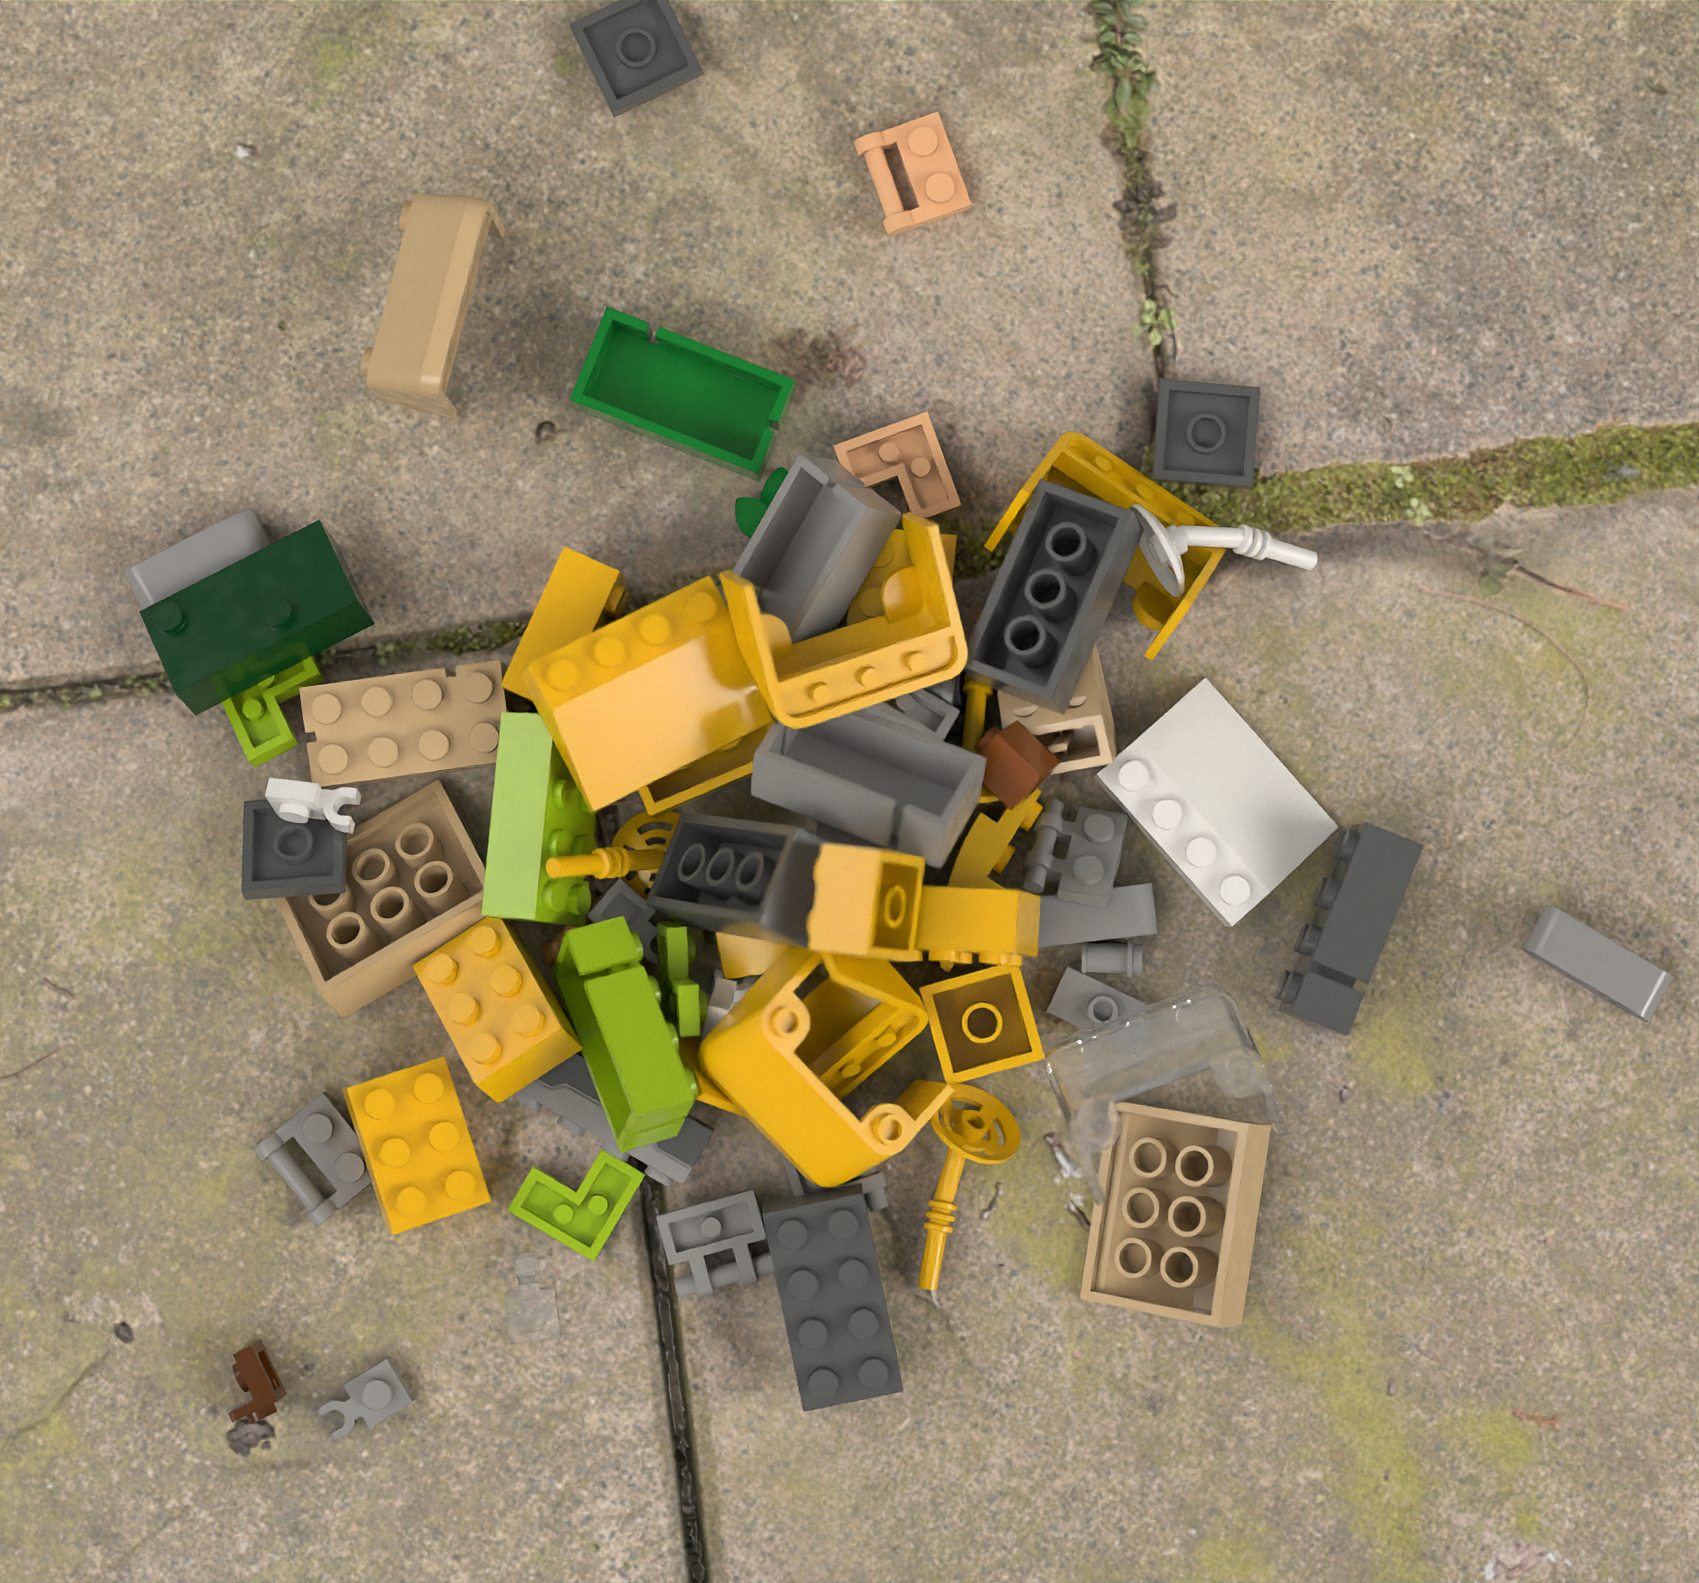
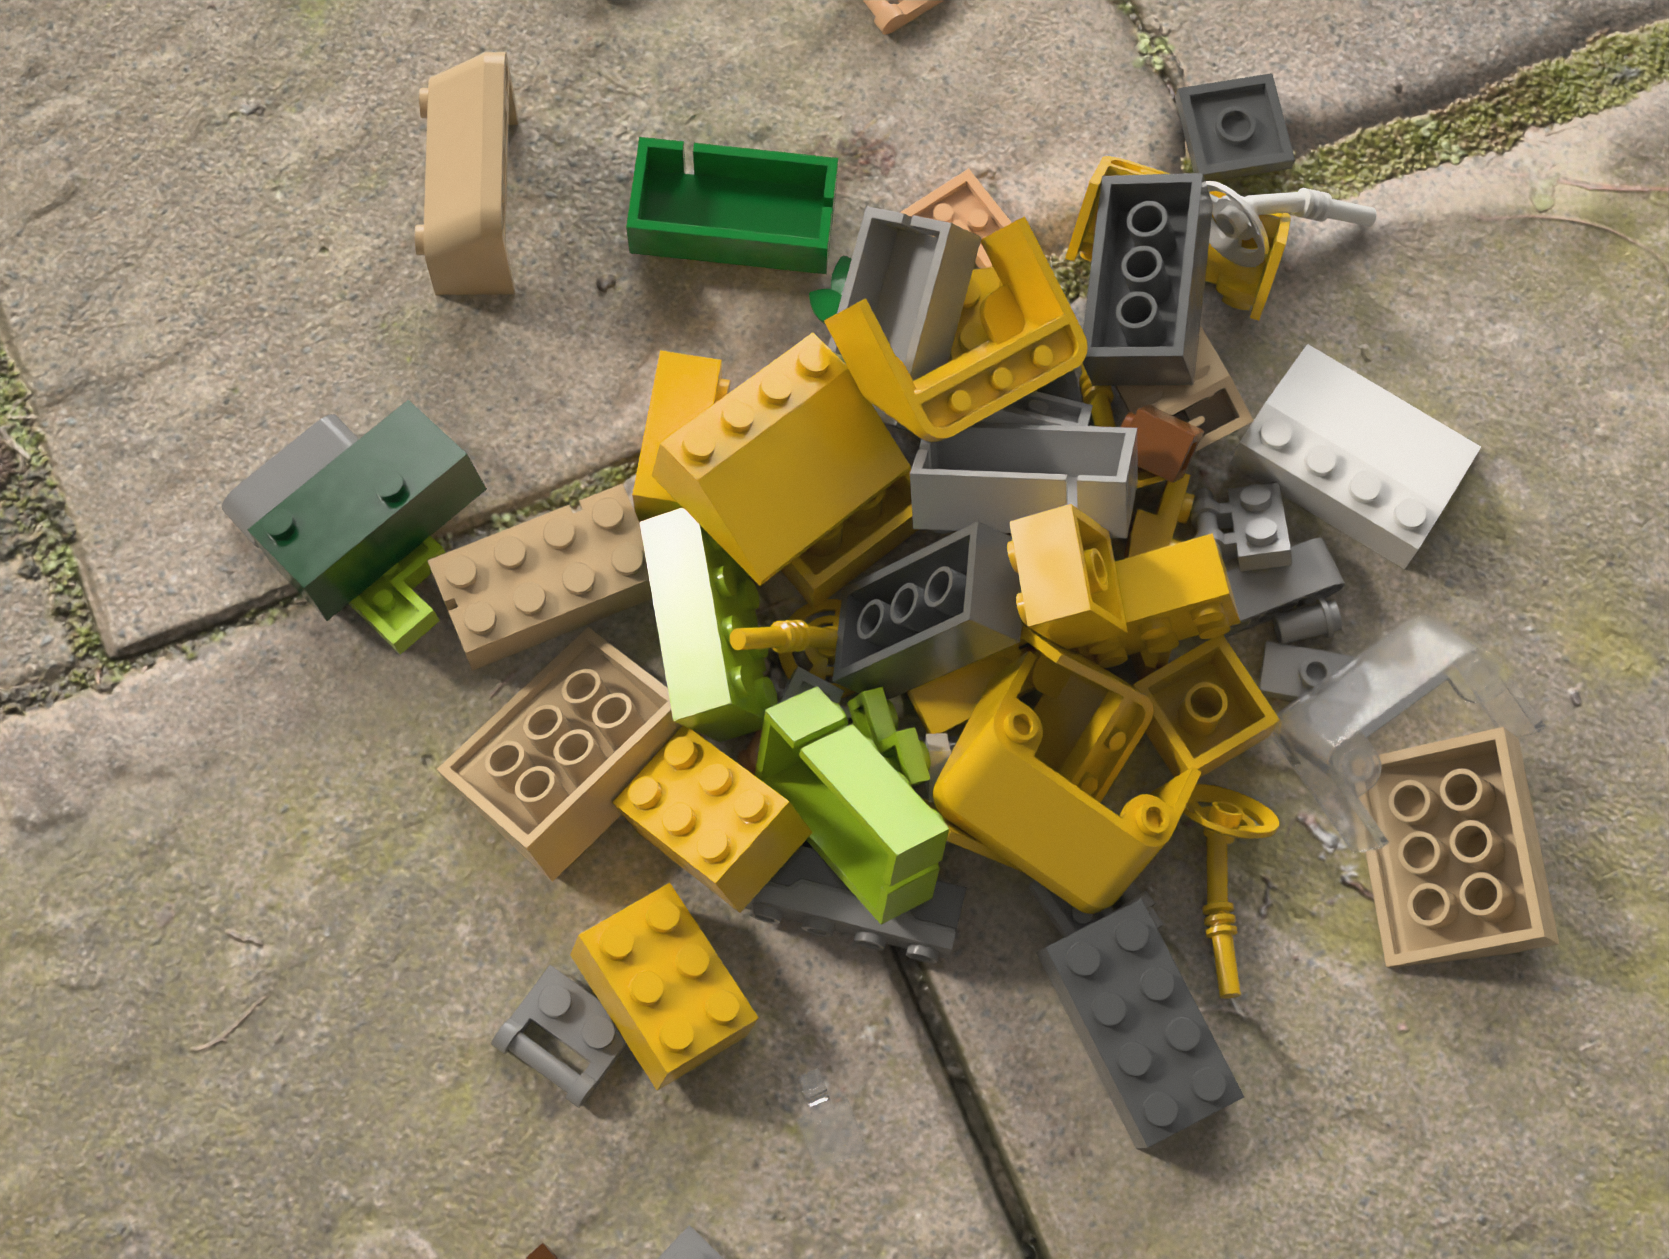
camera: 25 degrees left, 15 degrees down
dark grey plate [241,800,347,900] -> none
white plate [265,777,361,833] -> none
lime plate [507,1149,646,1262] -> none
light grey plate [656,1188,774,1298] -> none
dark grey piece [1275,822,1424,1036] -> none

